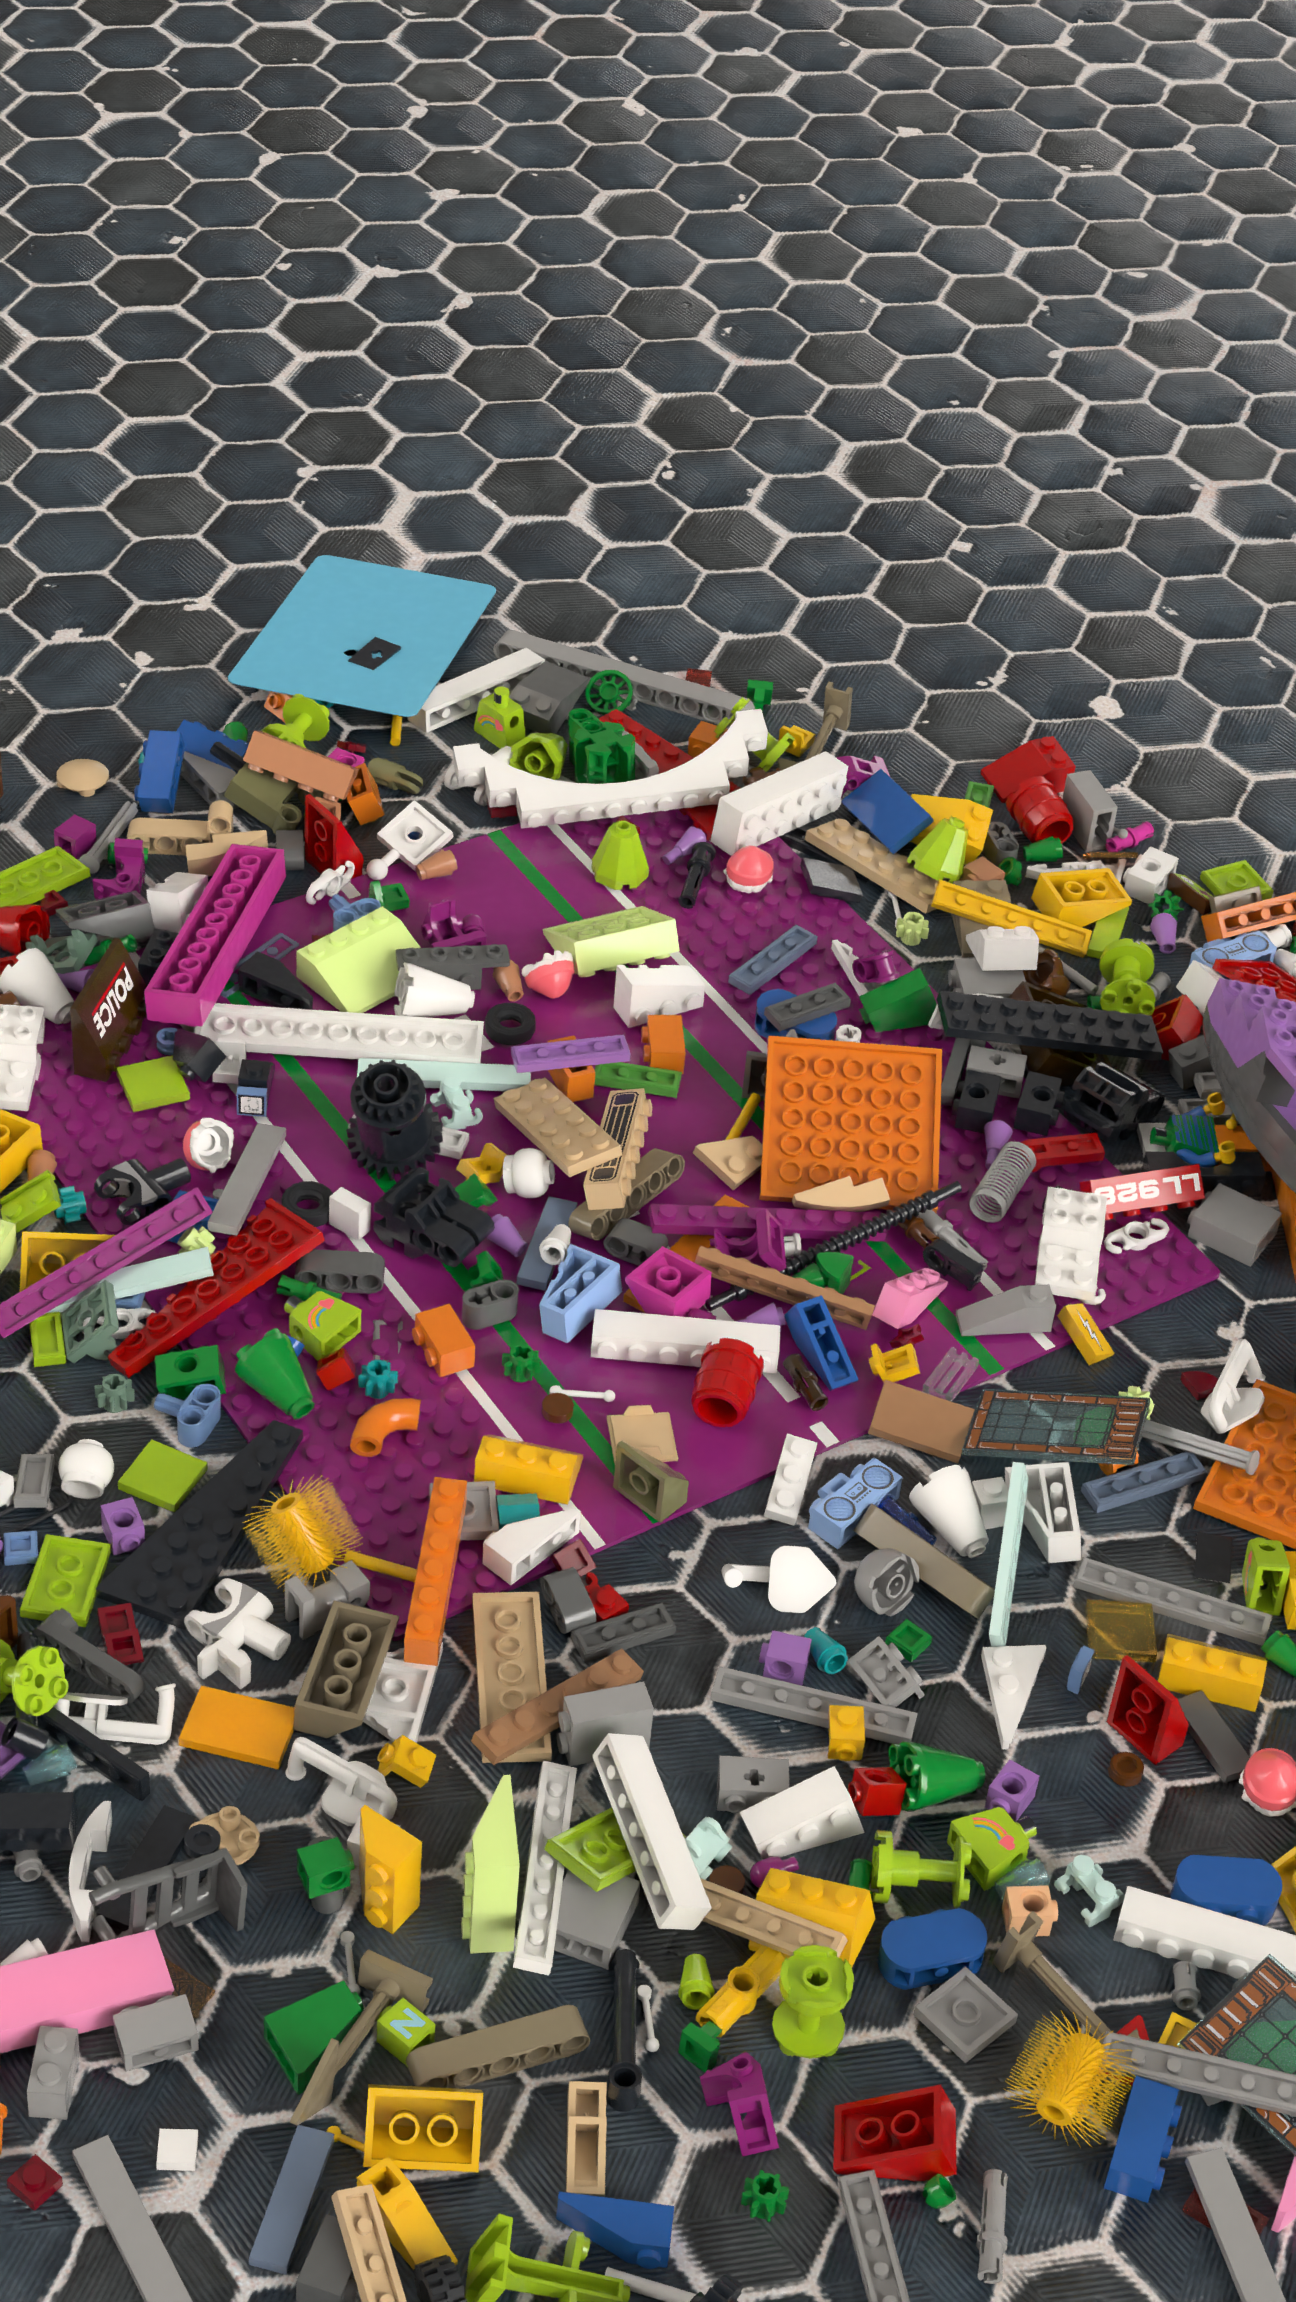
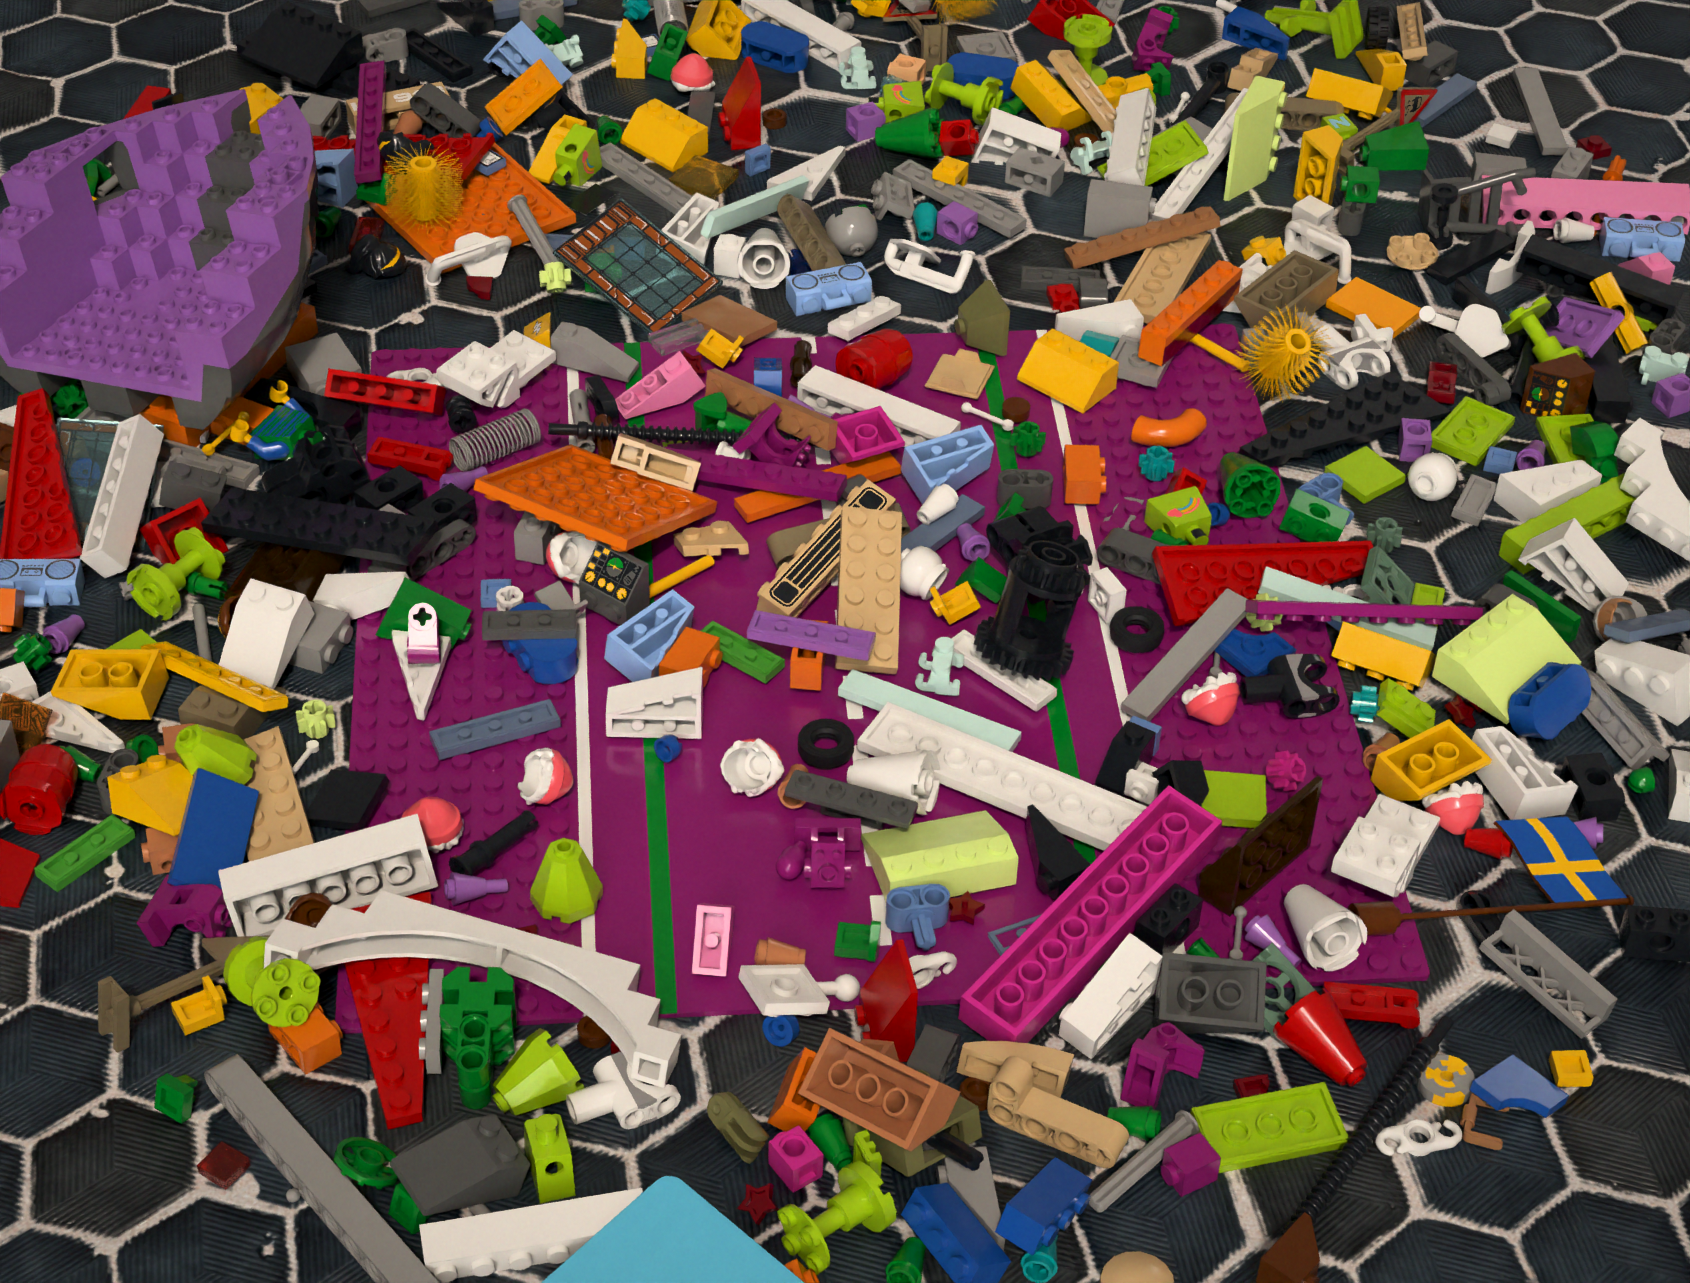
camera: 150 degrees left, 0 degrees up
yellowish green slope [543,906,680,977] -> none
none -> white hair [518,748,573,805]
none -> light blue wedge [604,589,694,682]
none -> bright pink slope [692,903,735,976]
none -> dark pink gear [1266,750,1306,791]

